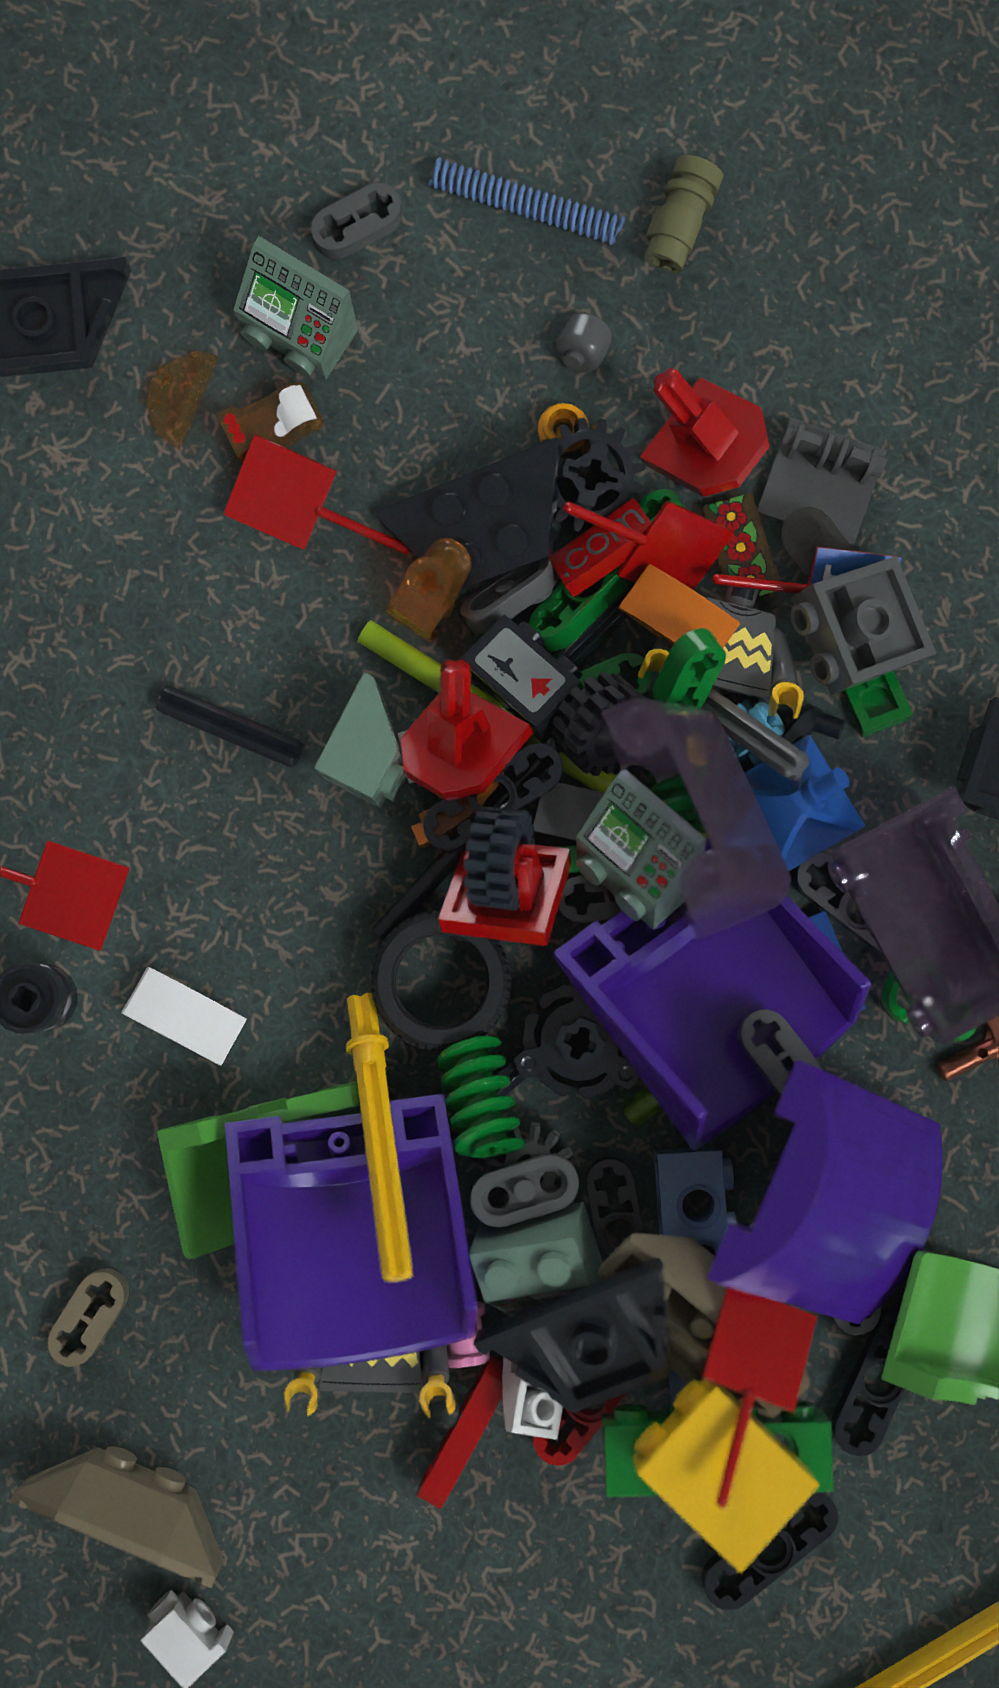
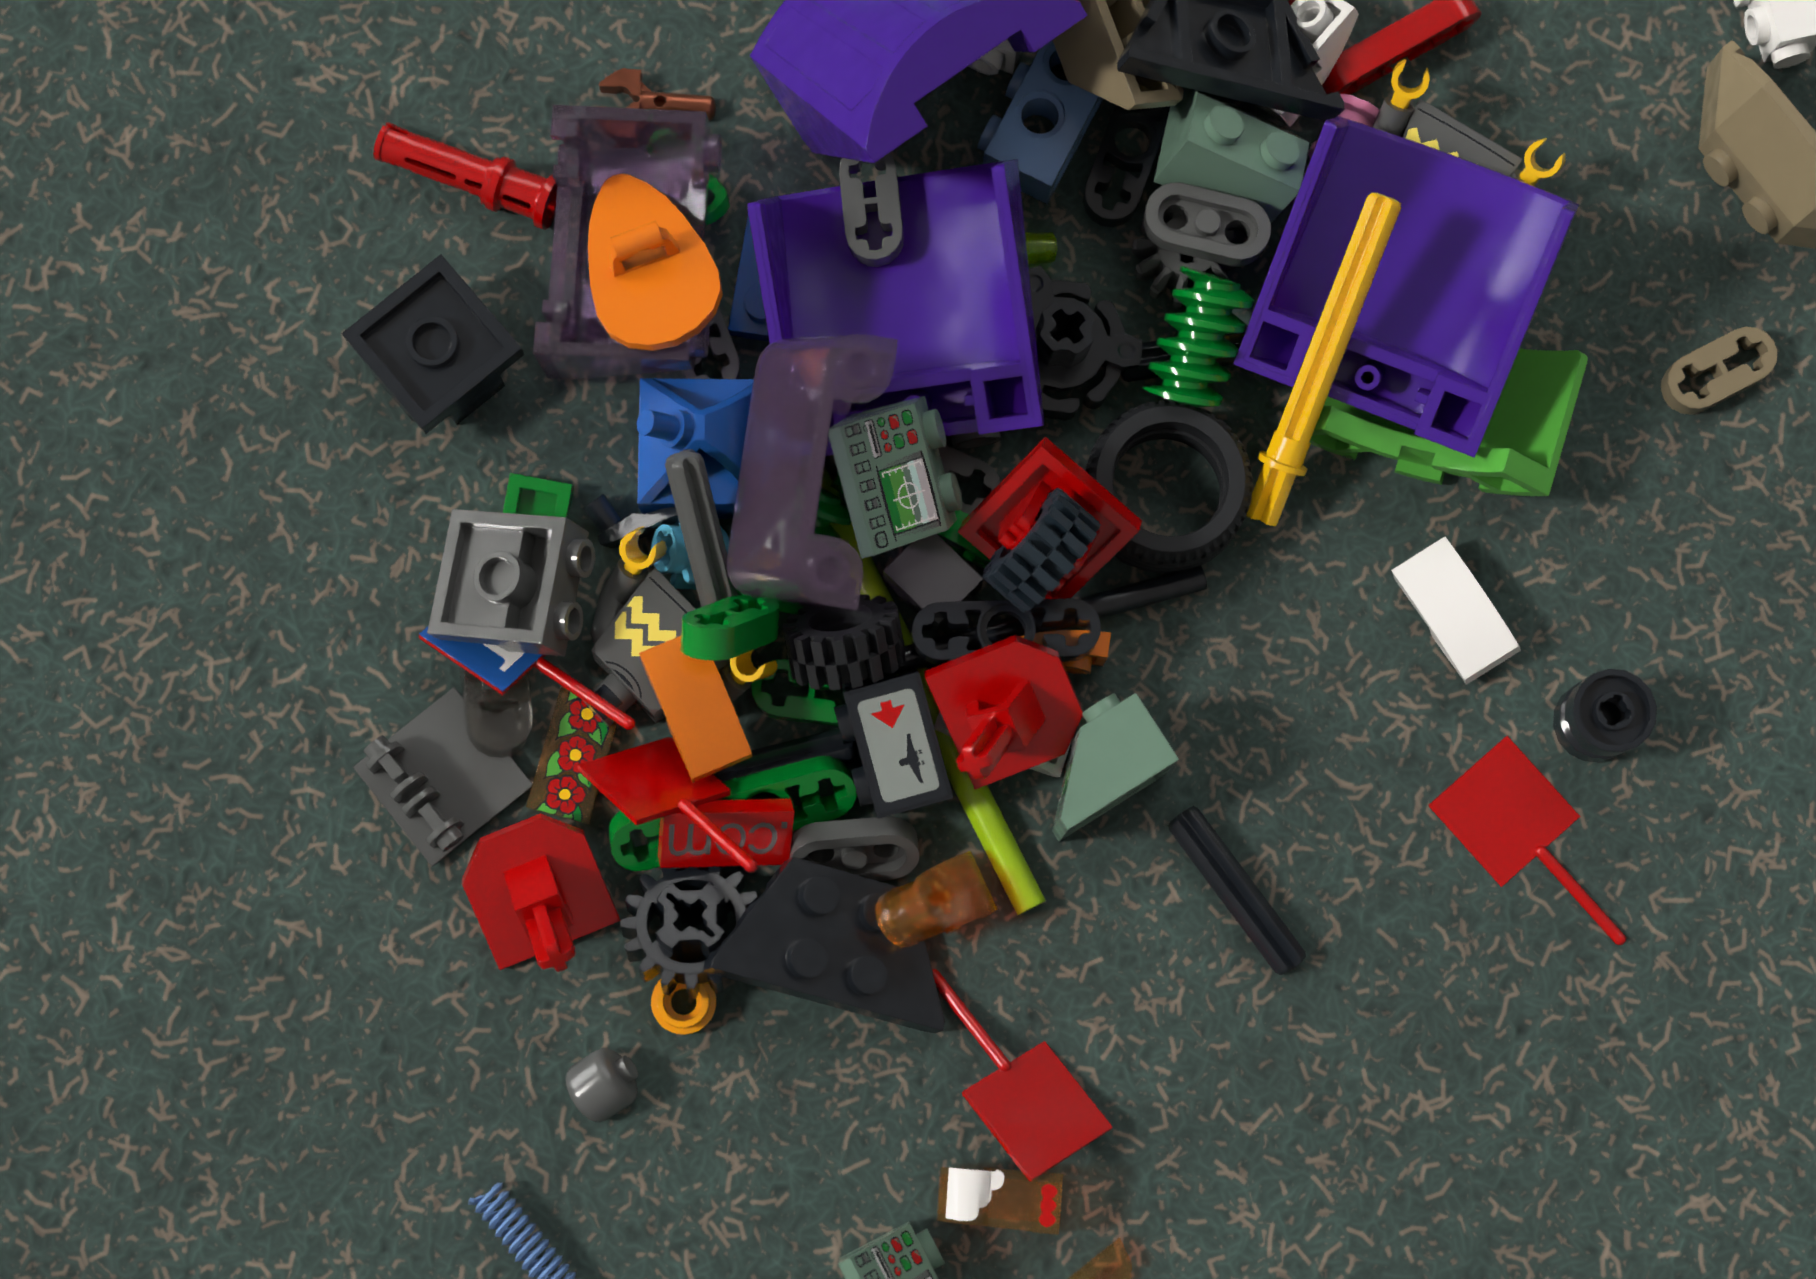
camera: 160 degrees left, 5 degrees down
olive axle [644,155,724,273] -> none
none -> orange shield [588,174,723,351]

